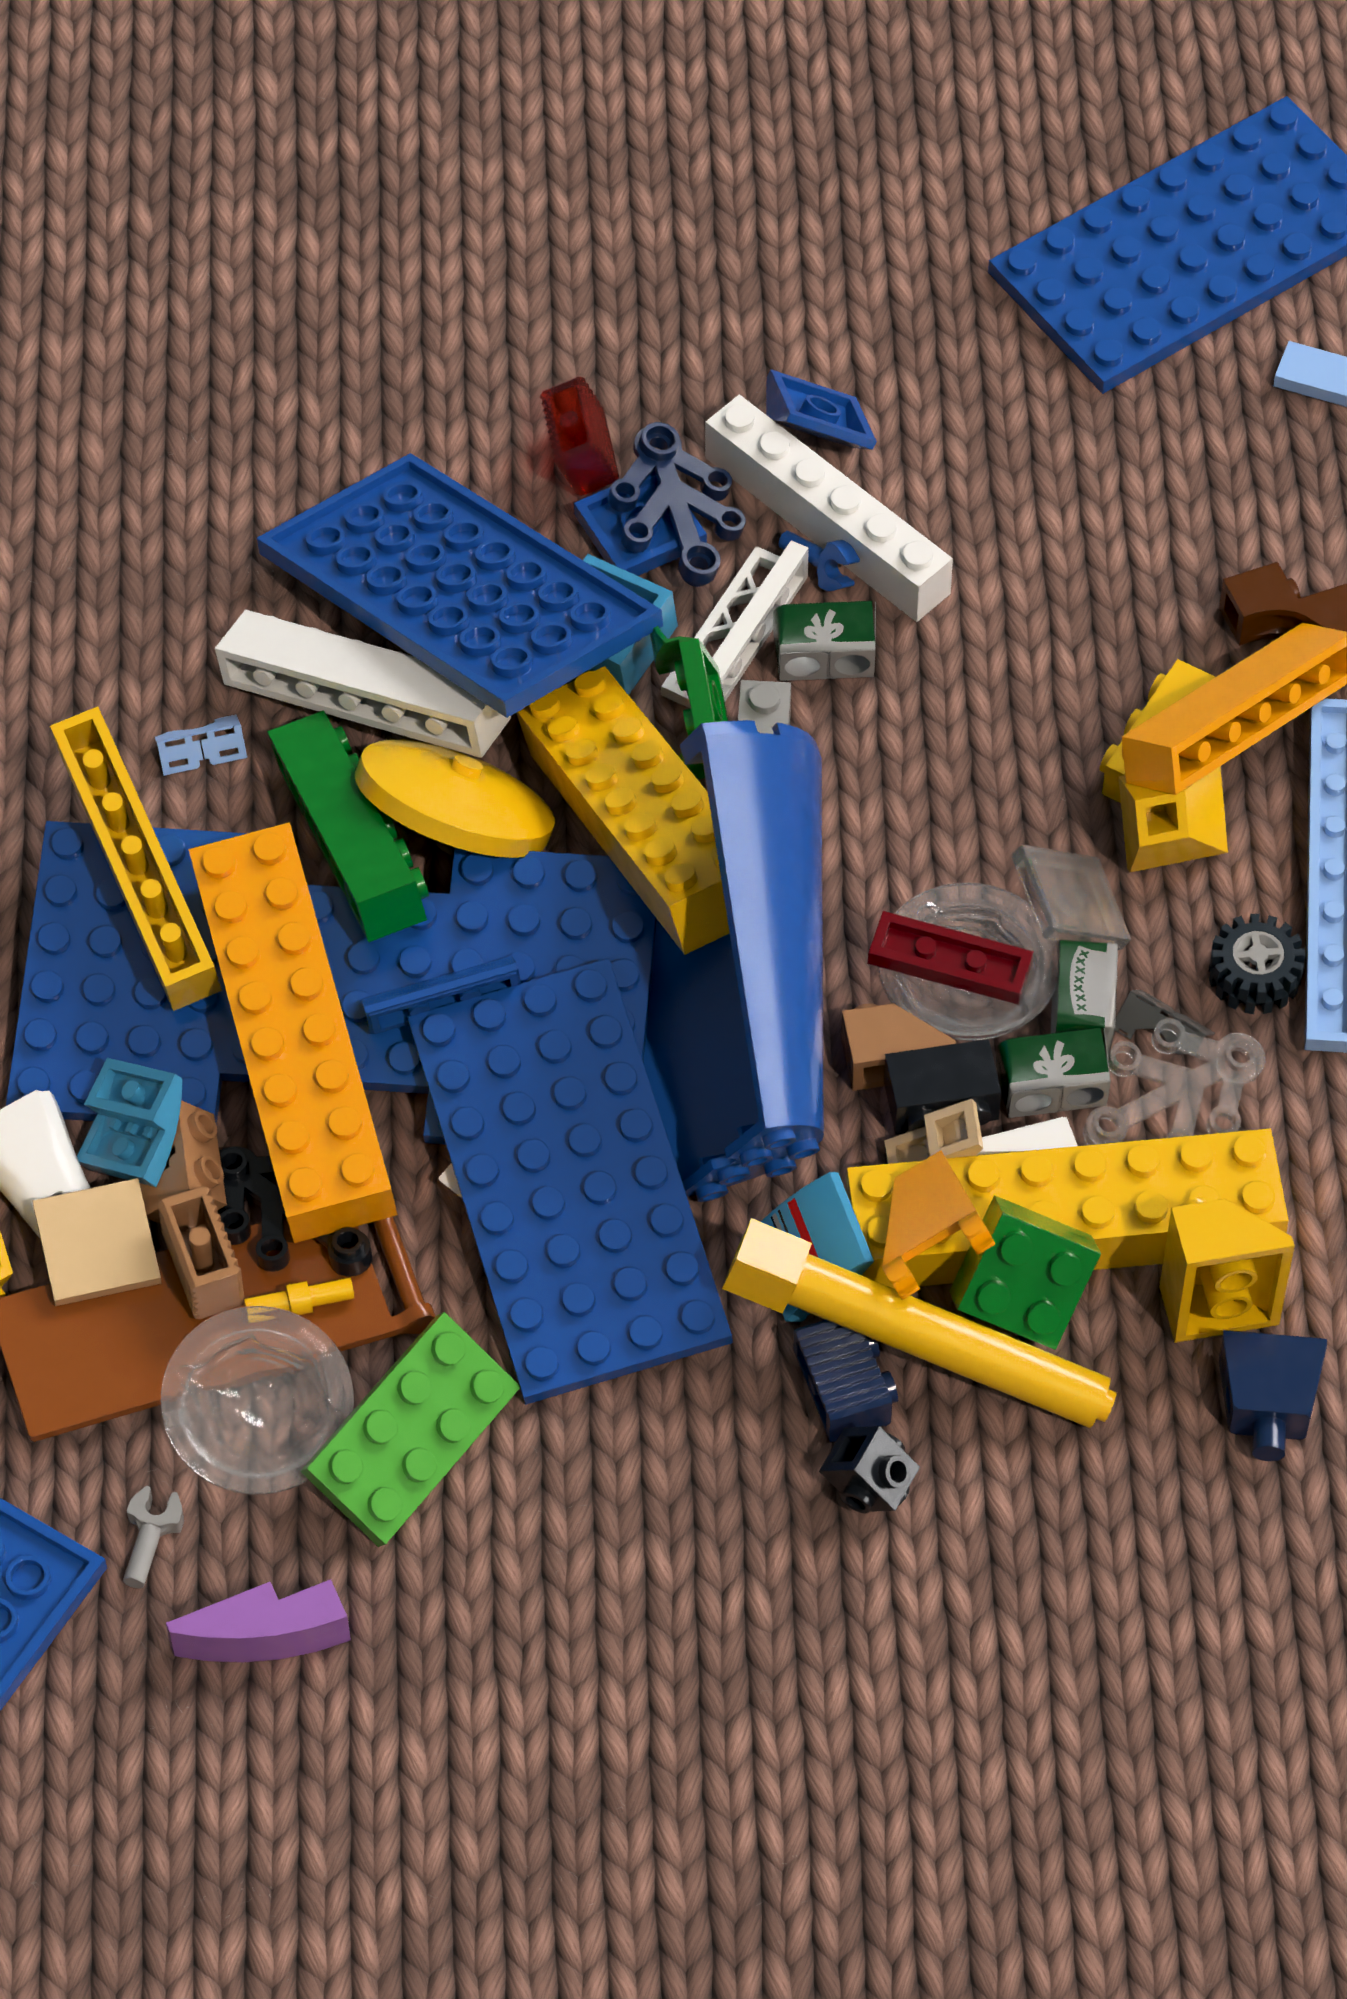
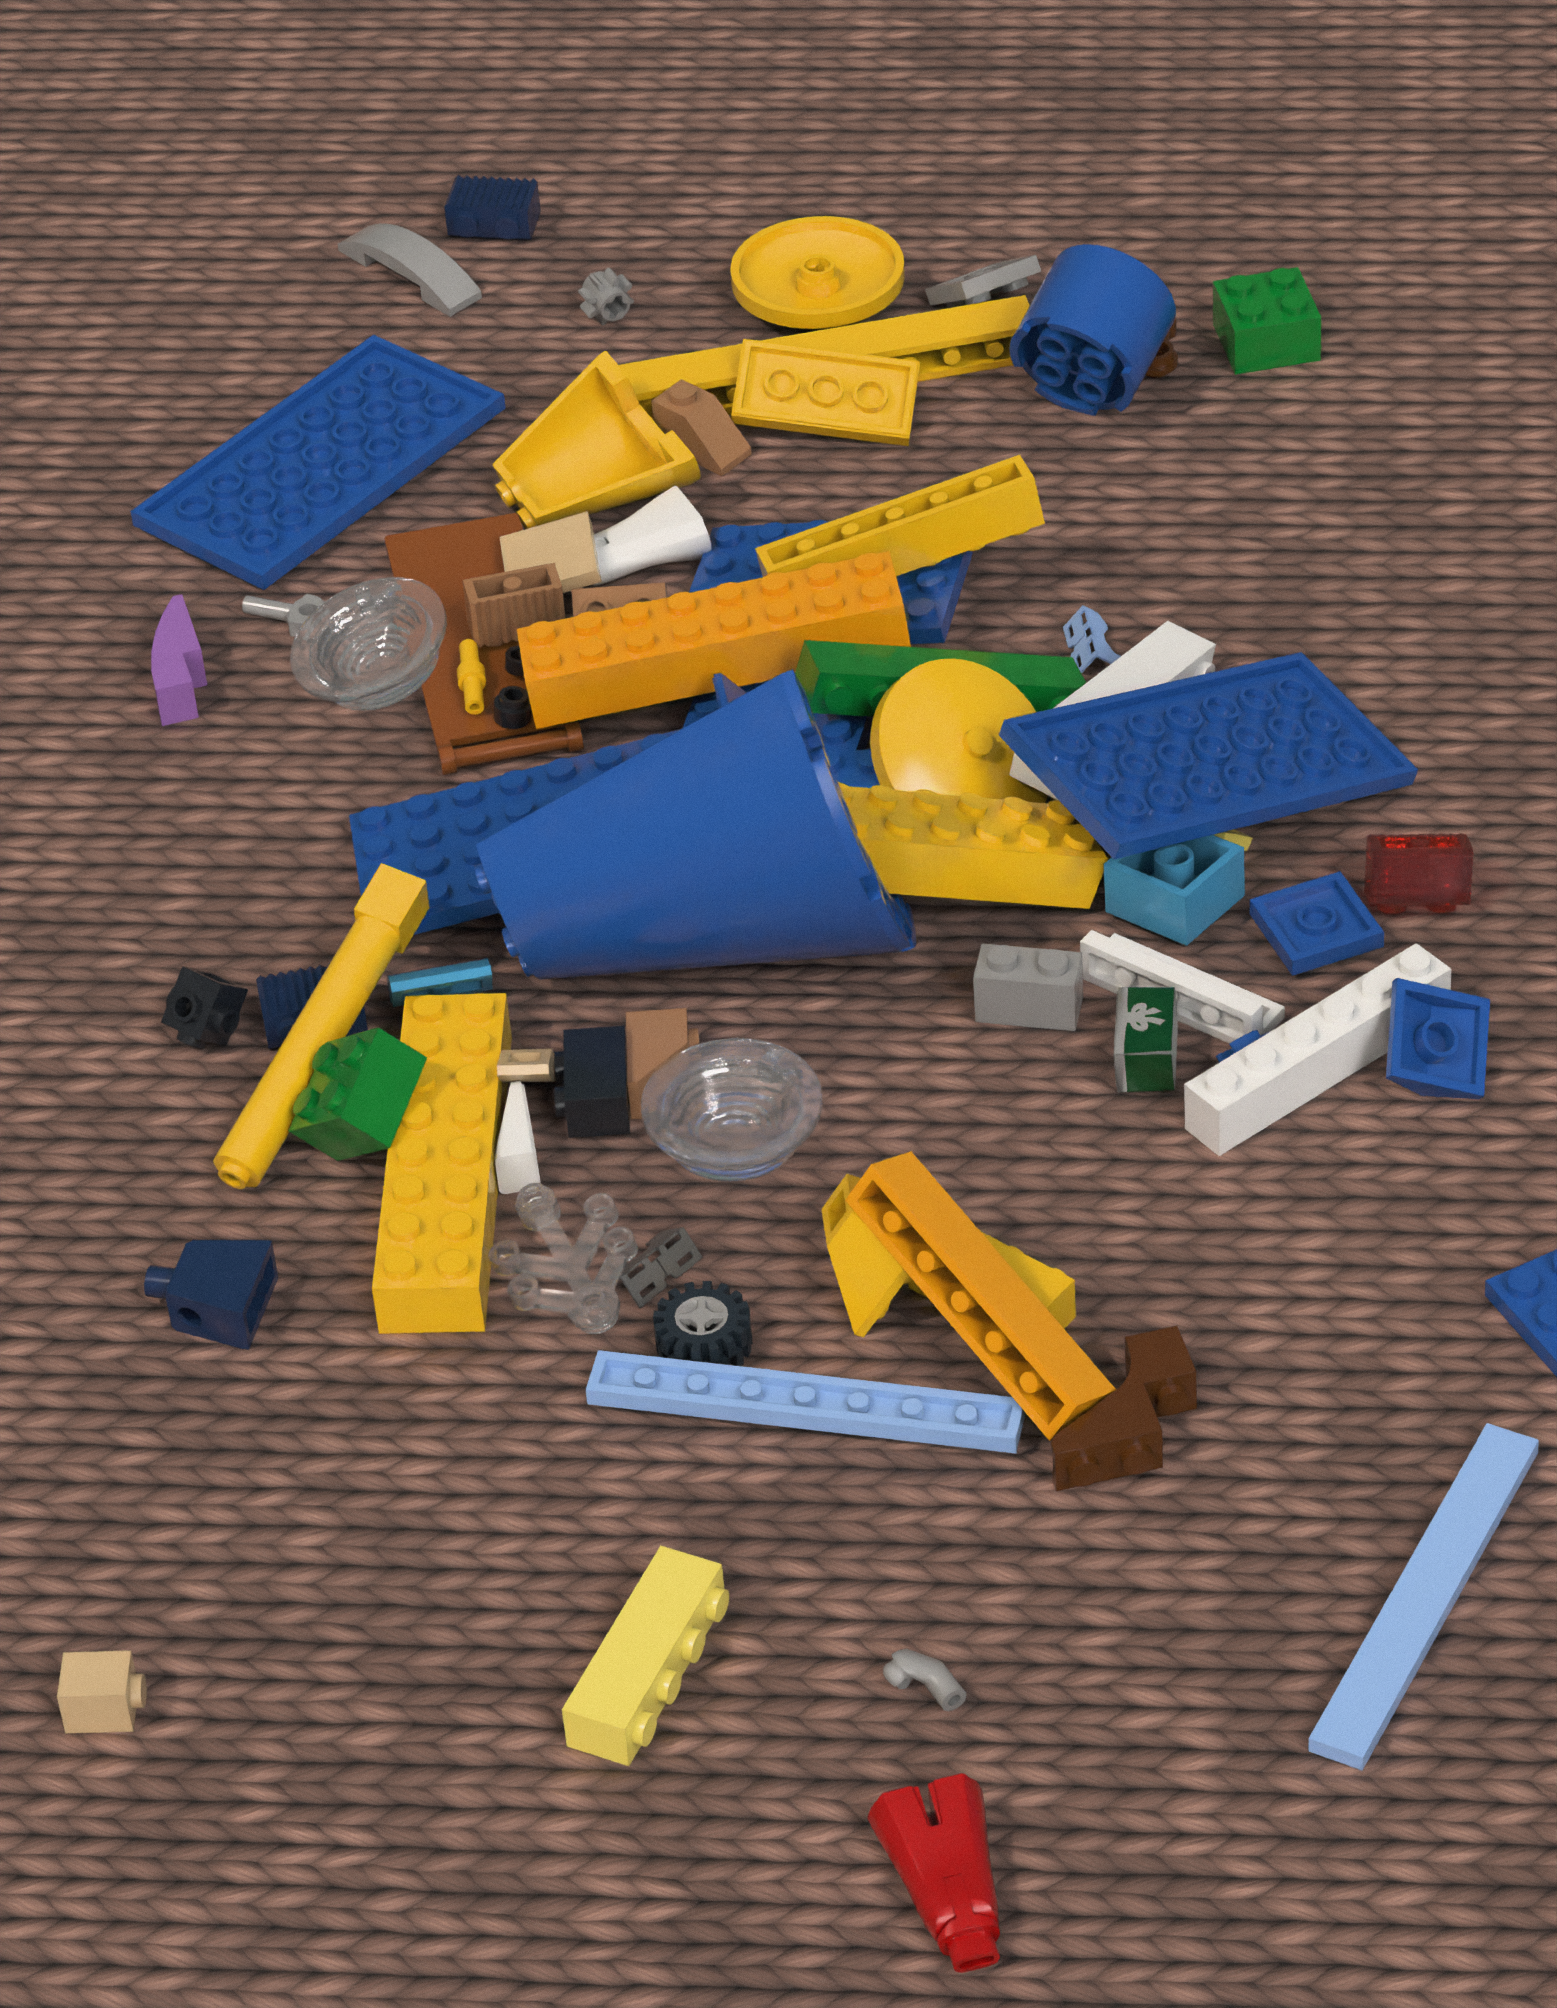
camera: 100 degrees right, 15 degrees down
dark azure slope [77,1058,182,1187] -> none
bright green plate [300,1312,520,1547] -> none
dark blue plant [608,422,746,587] -> none
green piece [650,626,728,780] -> none
dark red plate [867,911,1034,1005] -> none
light orange flag [882,1150,996,1300] -> none
piece [996,1028,1111,1118] -> none
clear tile [1011,845,1131,950] -> none
piece [1051,939,1118,1055] -> none
yellow slope [1159,1198,1295,1343] -> none

